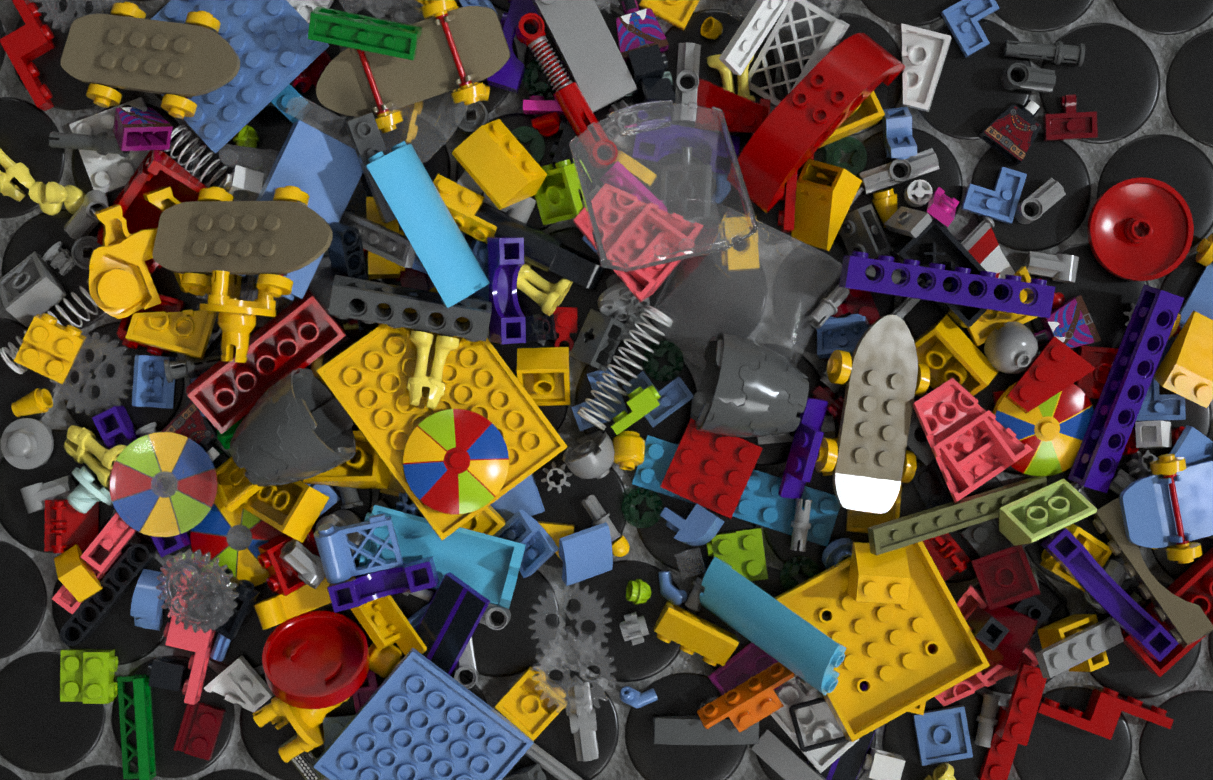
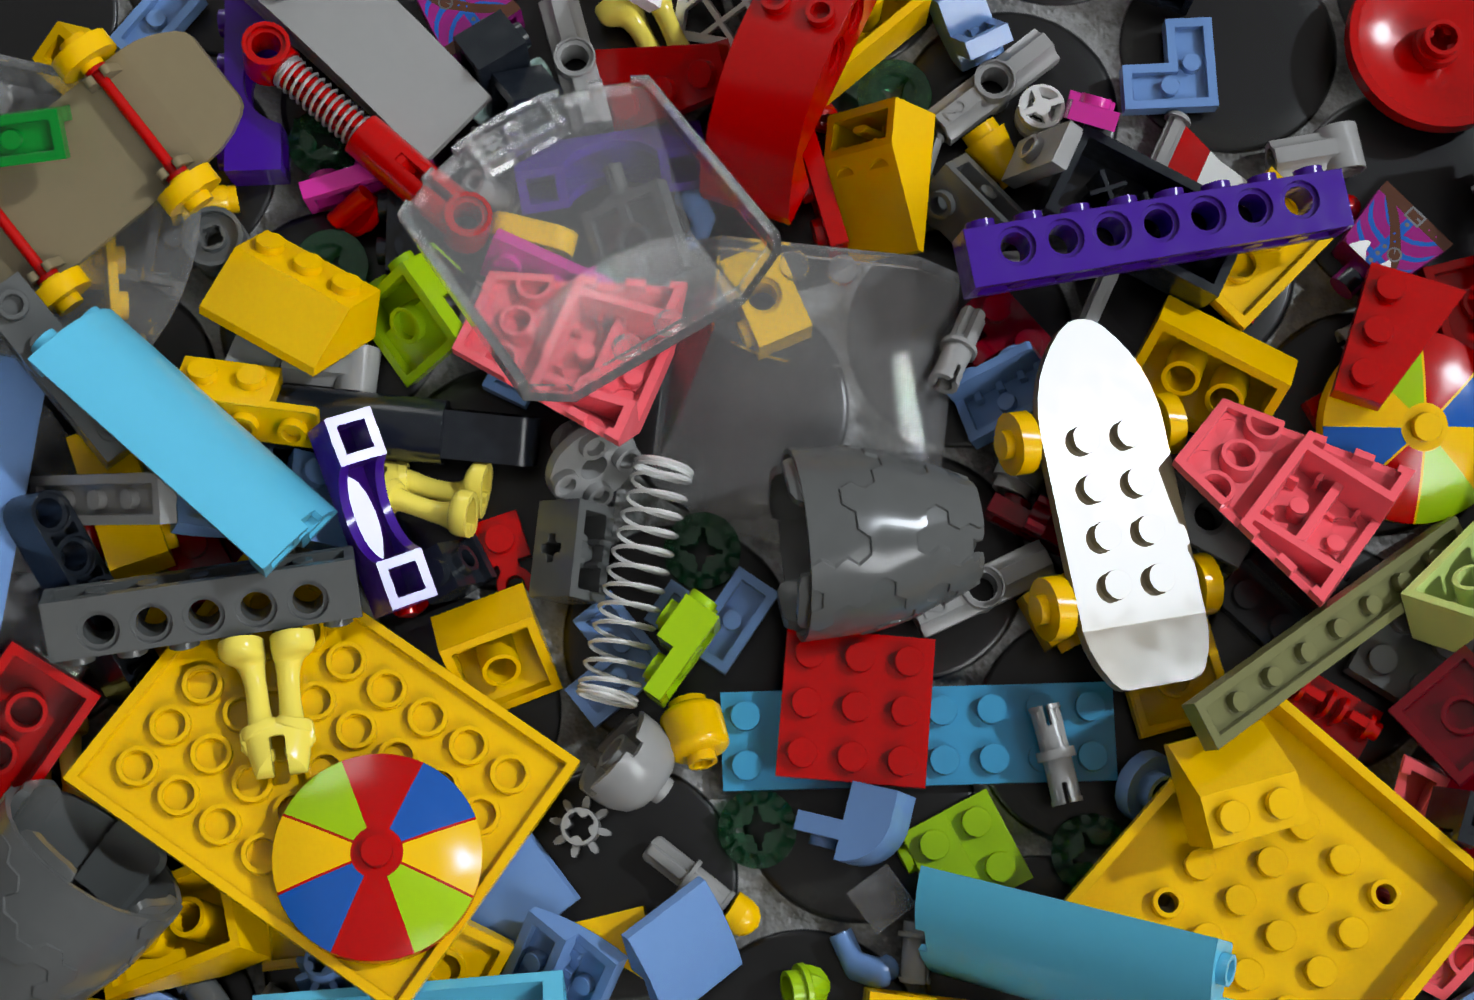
camera: 20 degrees left, 10 degrees down
dark purple bracket [778,397,828,499] -> none
light grey cylinder [984,322,1038,374] -> none
light grey piece [1014,178,1066,224] -> none

